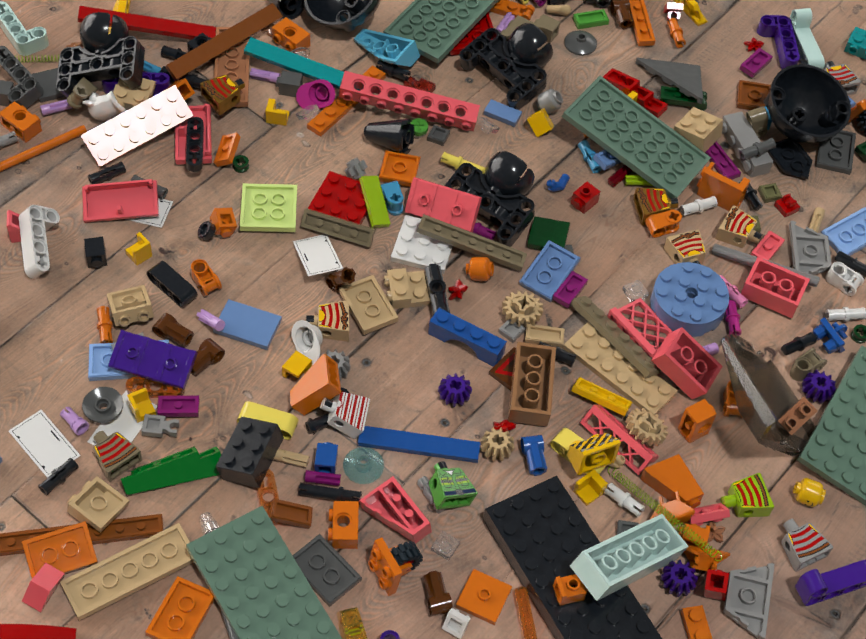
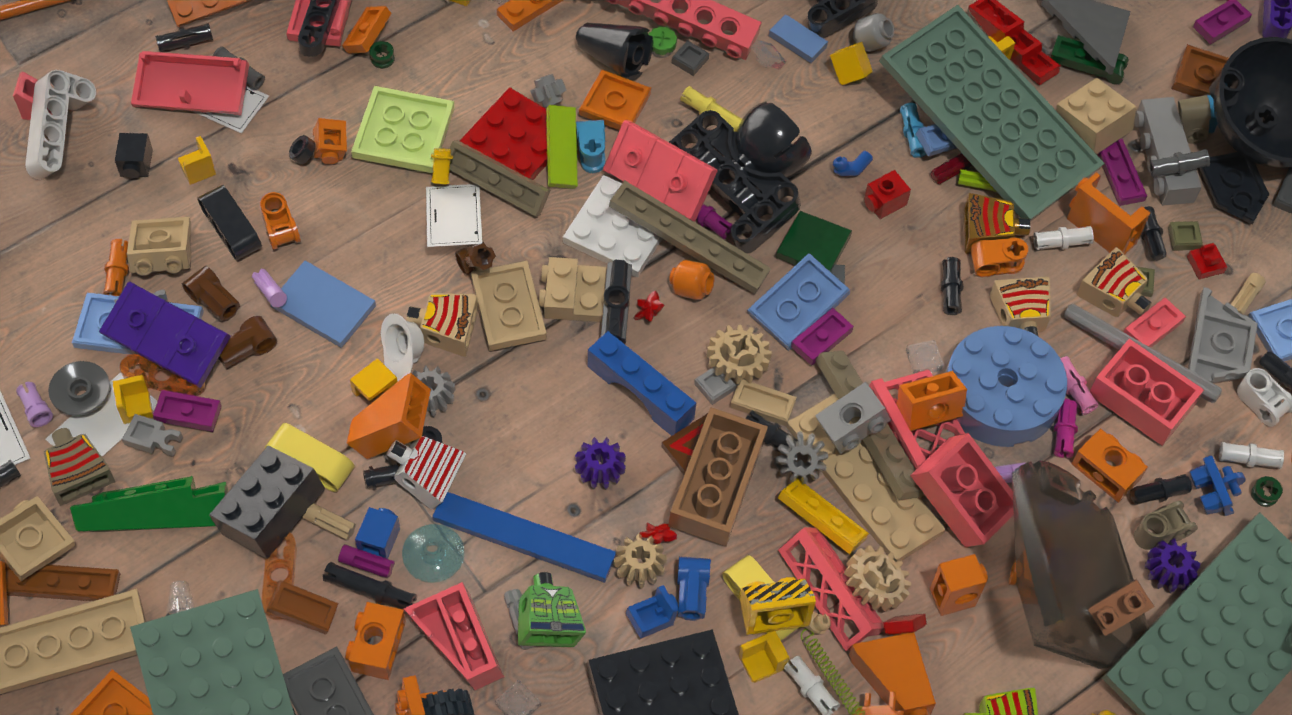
camera: 15 degrees right, 5 degrees up
none -> yellow pin [431,148,453,184]
none -> blue bracket [626,585,679,639]
none -> light grey gear [776,431,828,484]
none -> light grey brick [815,382,891,454]
none -> red tile [883,614,927,634]
none -> orange brick [897,371,967,431]
none -> black pin [940,257,964,315]
none -> orange brick [1072,428,1148,503]

